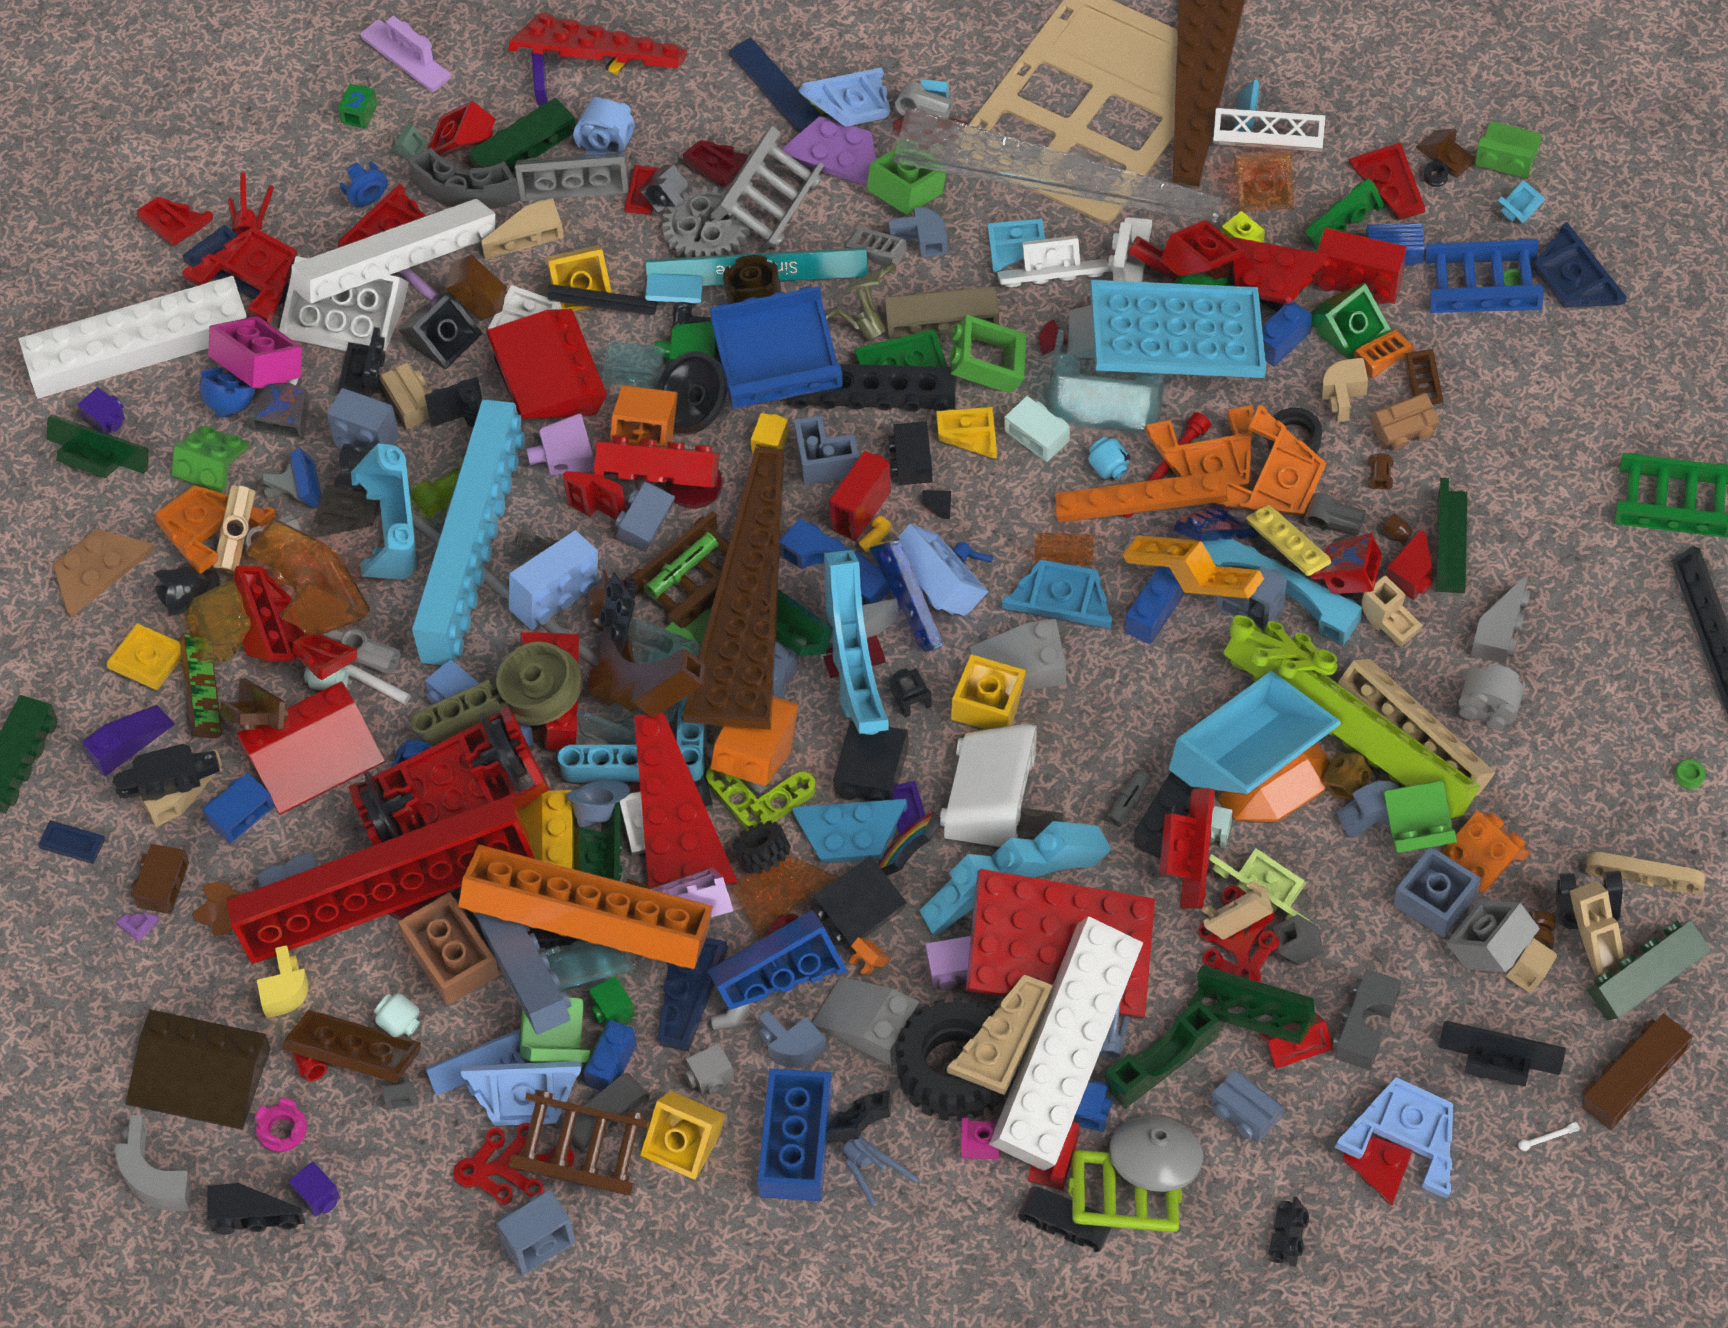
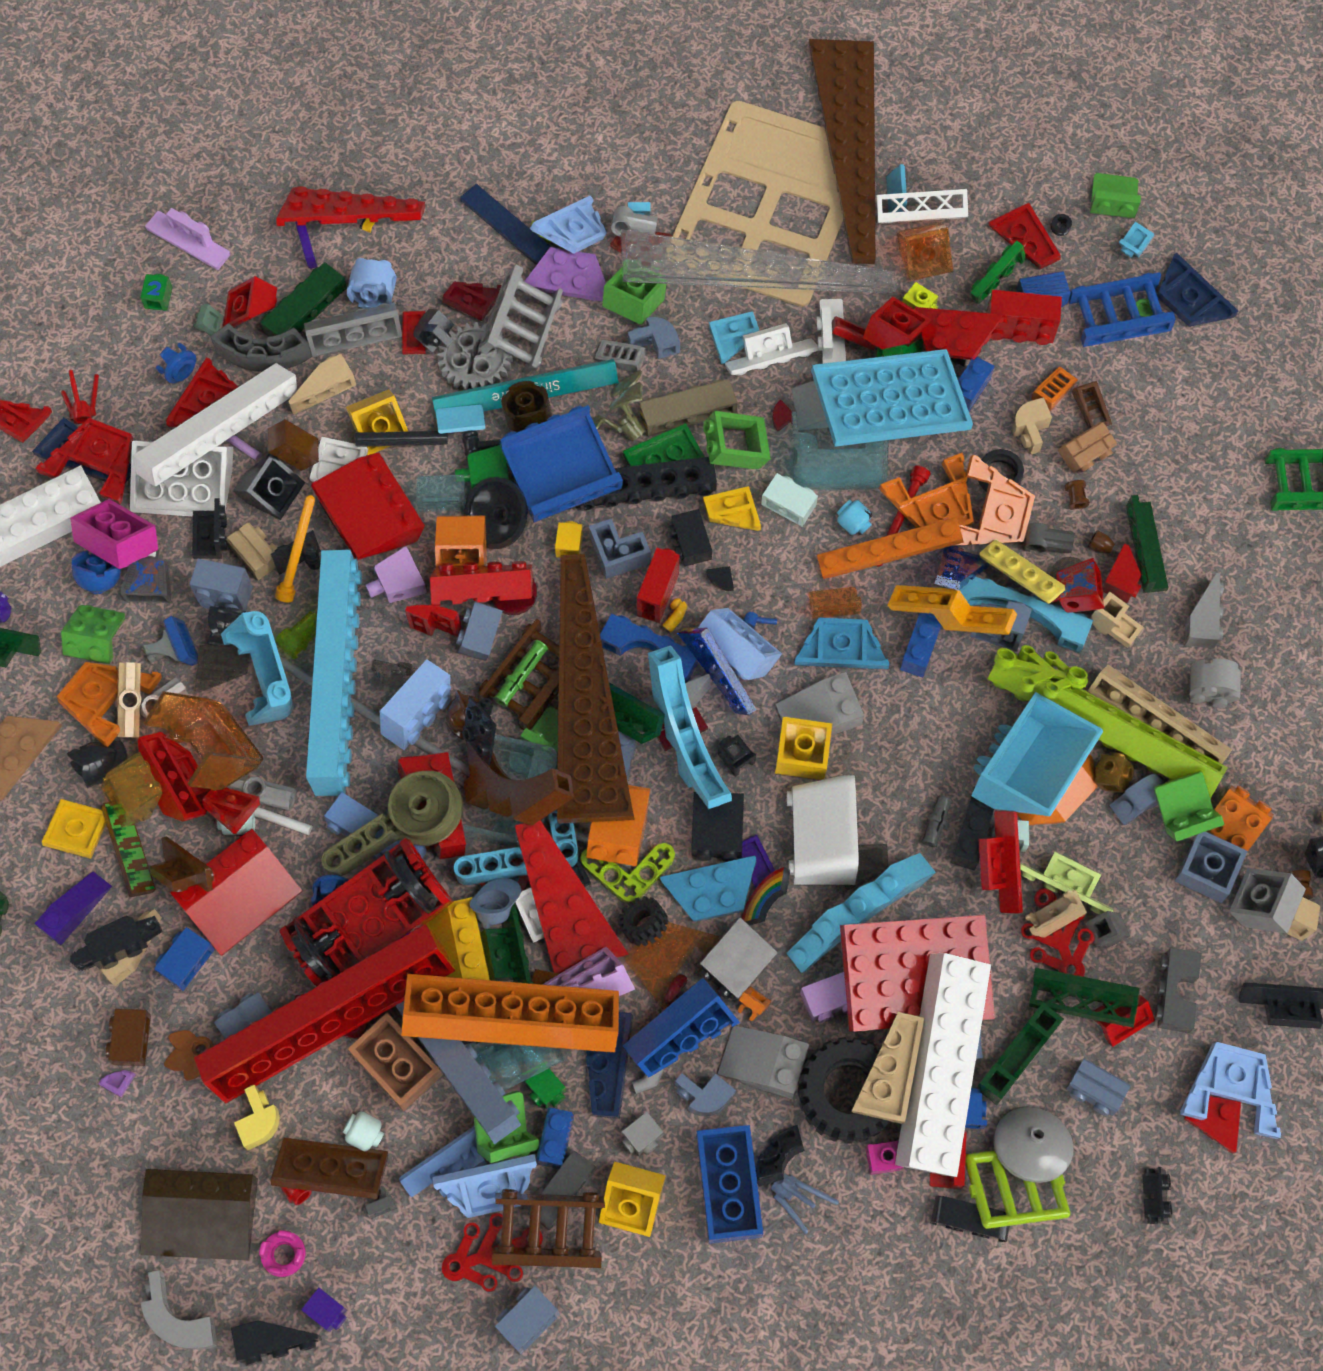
camera: 15 degrees left, 10 degrees up
dark blue tile [38,820,105,864] -> none
green slope [1310,283,1391,359] -> none
reddish brown slope [1416,129,1476,178] -> none
none -> light orange piece [274,495,315,603]

